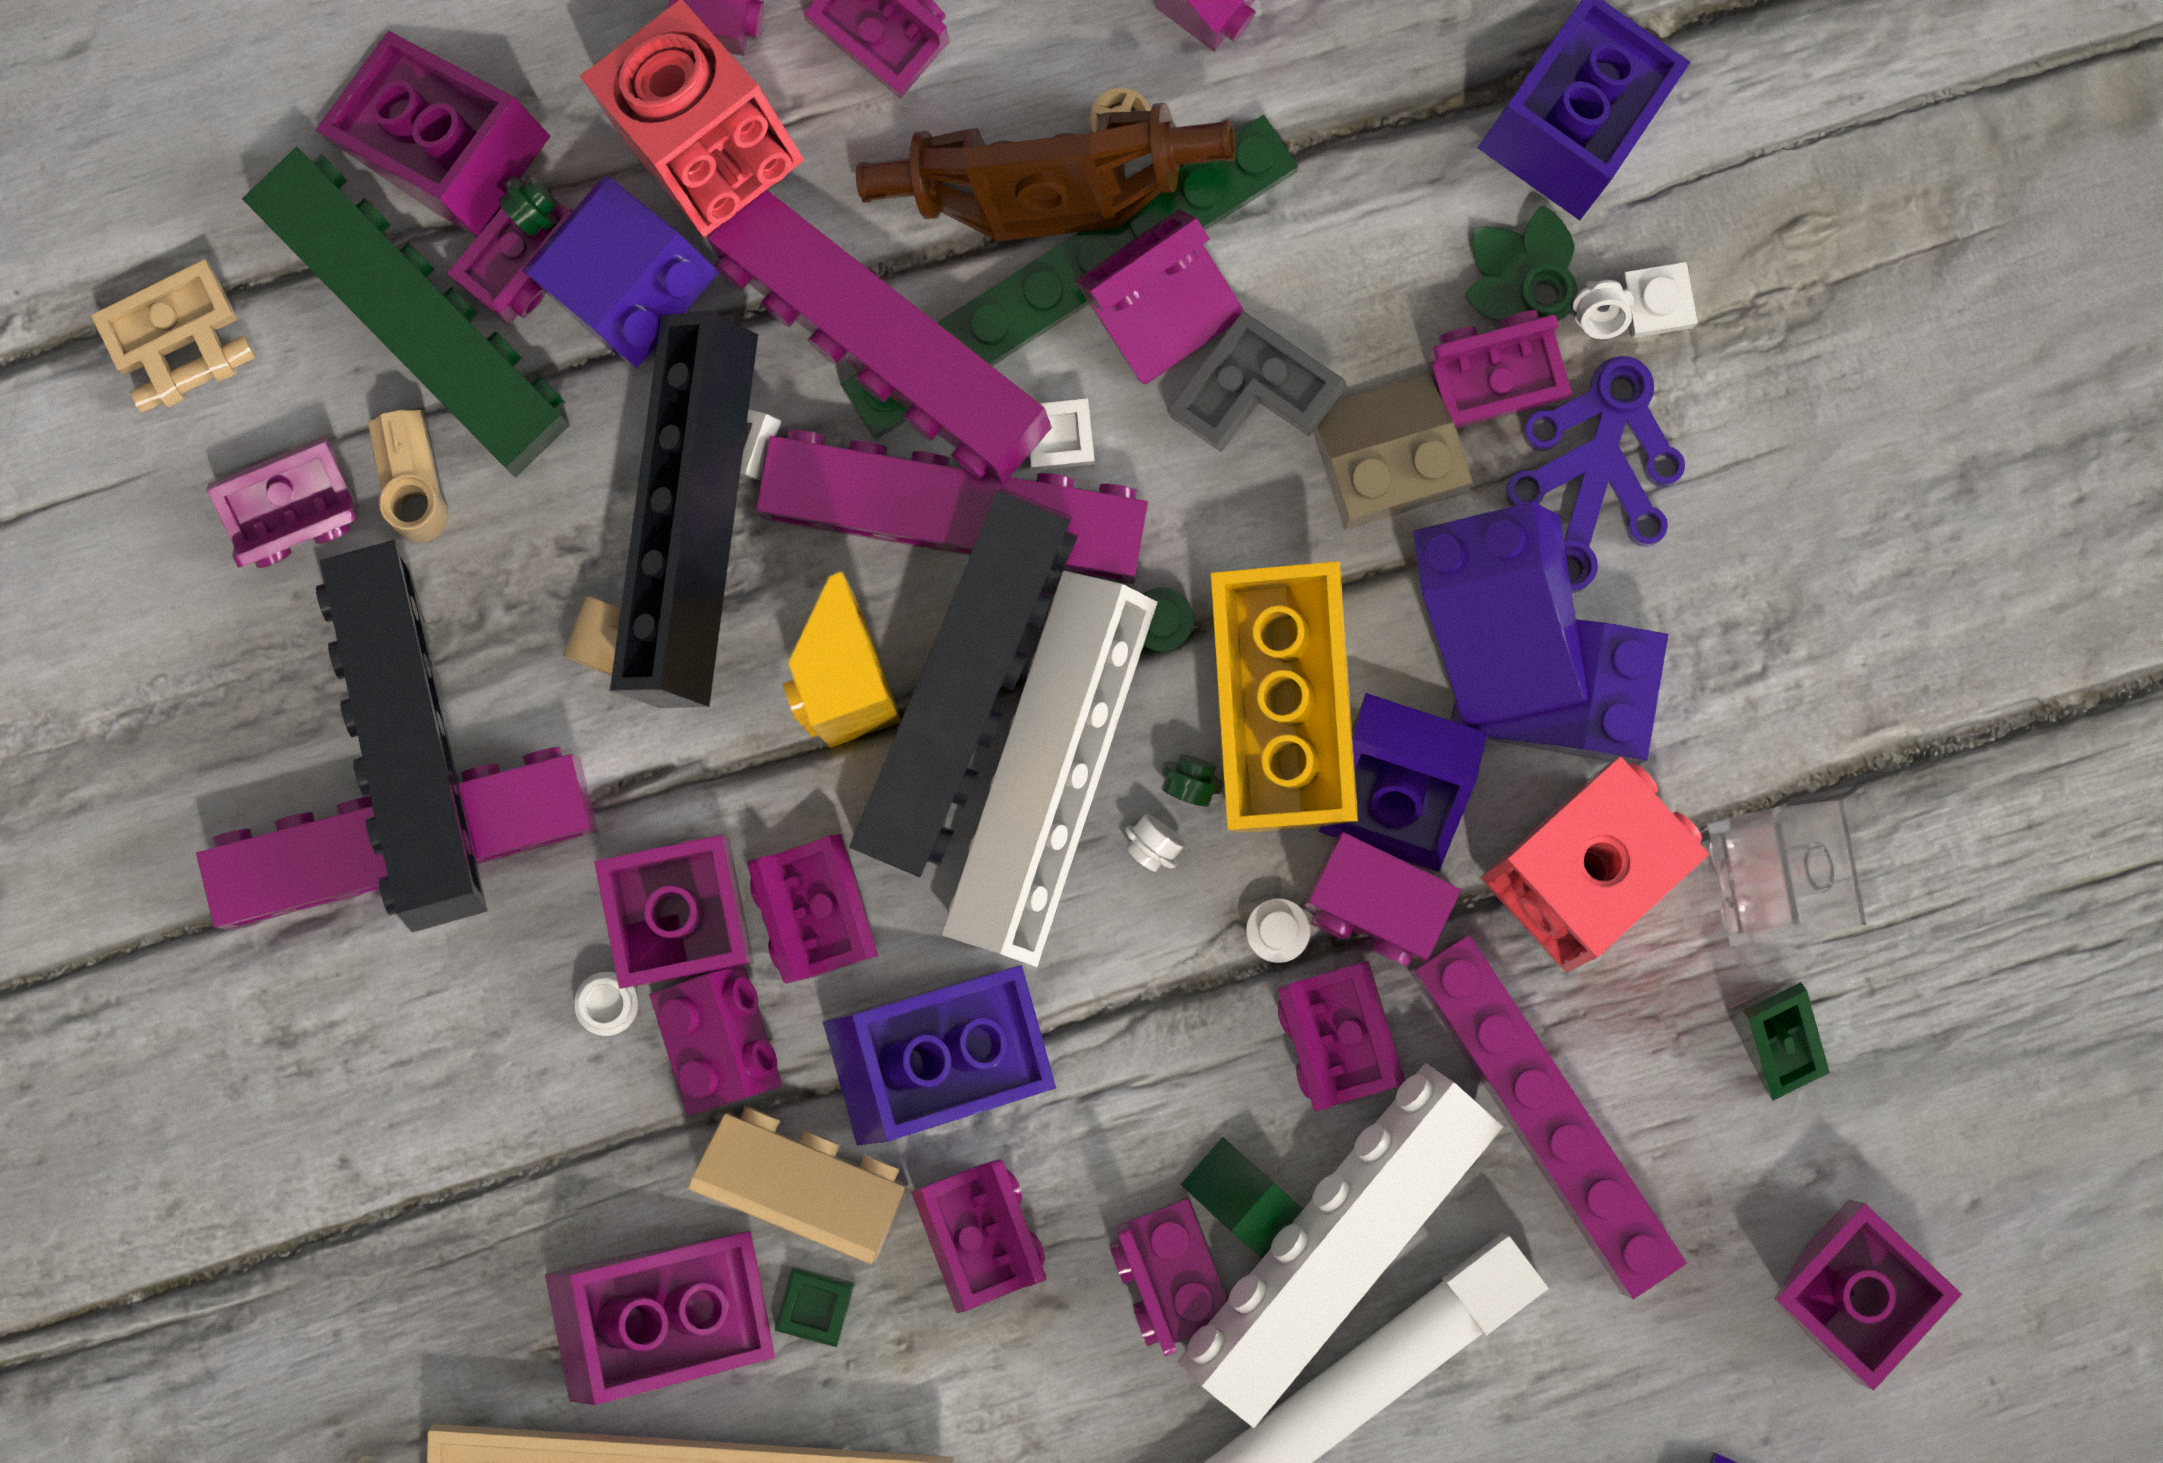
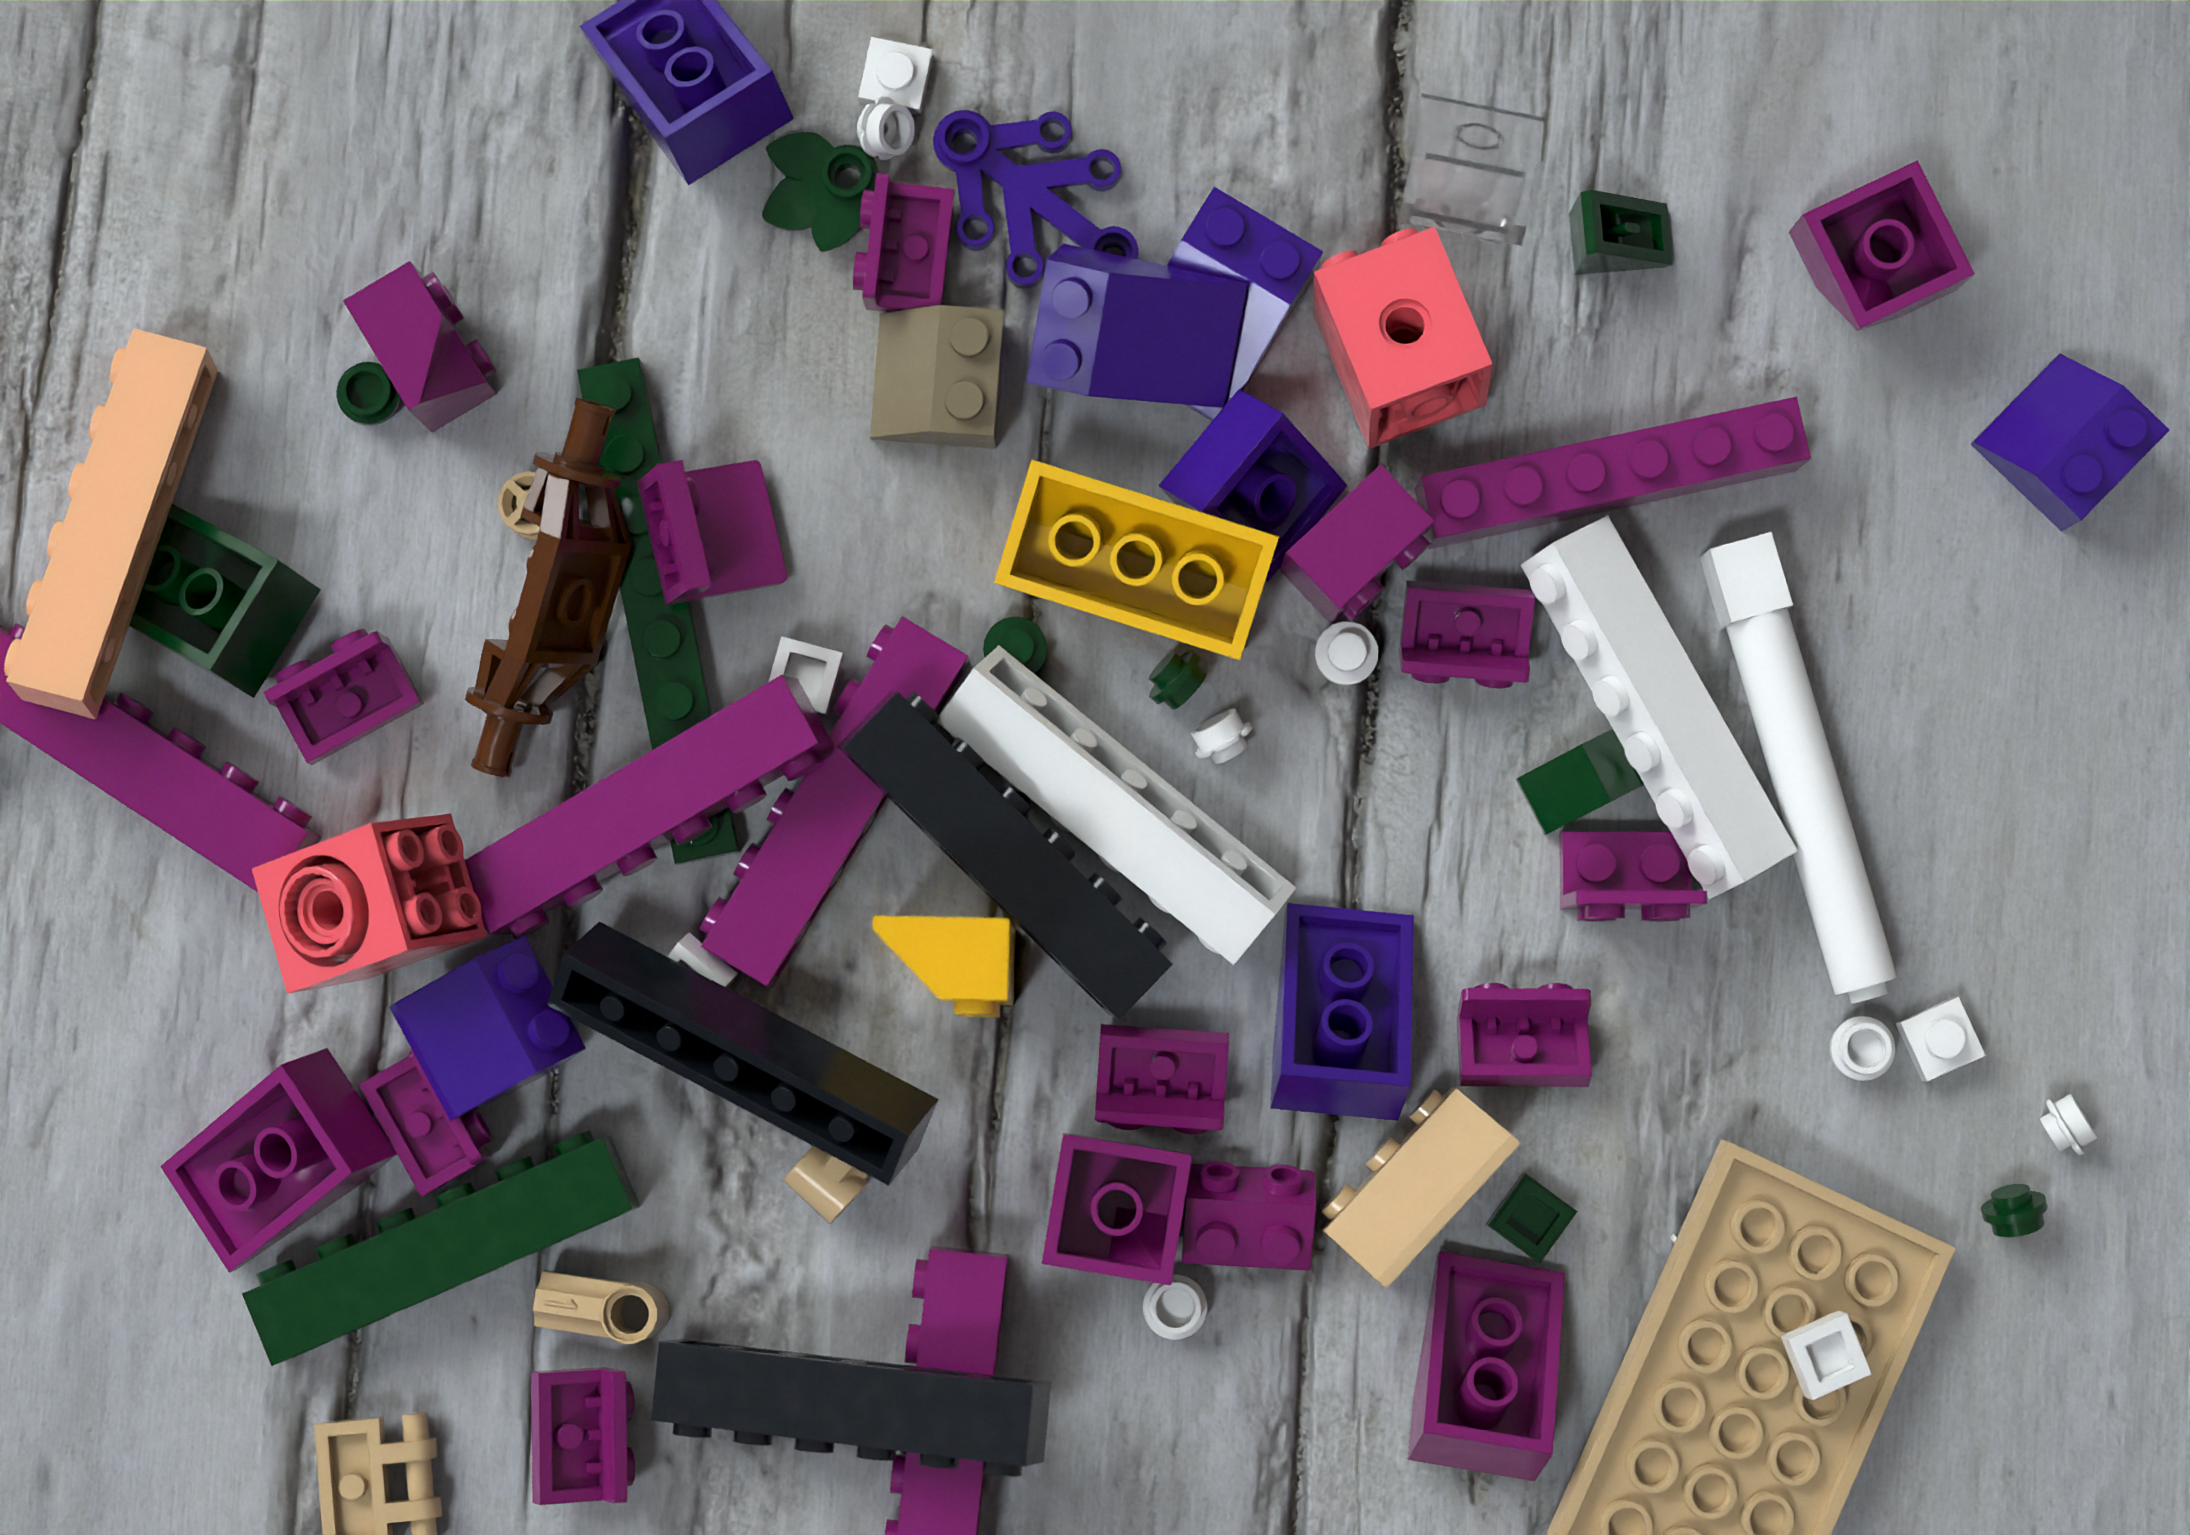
camera: 70 degrees left, 0 degrees up
dark green plate [498,176,558,236] -> none
dark grey plate [1167,311,1347,452] -> none

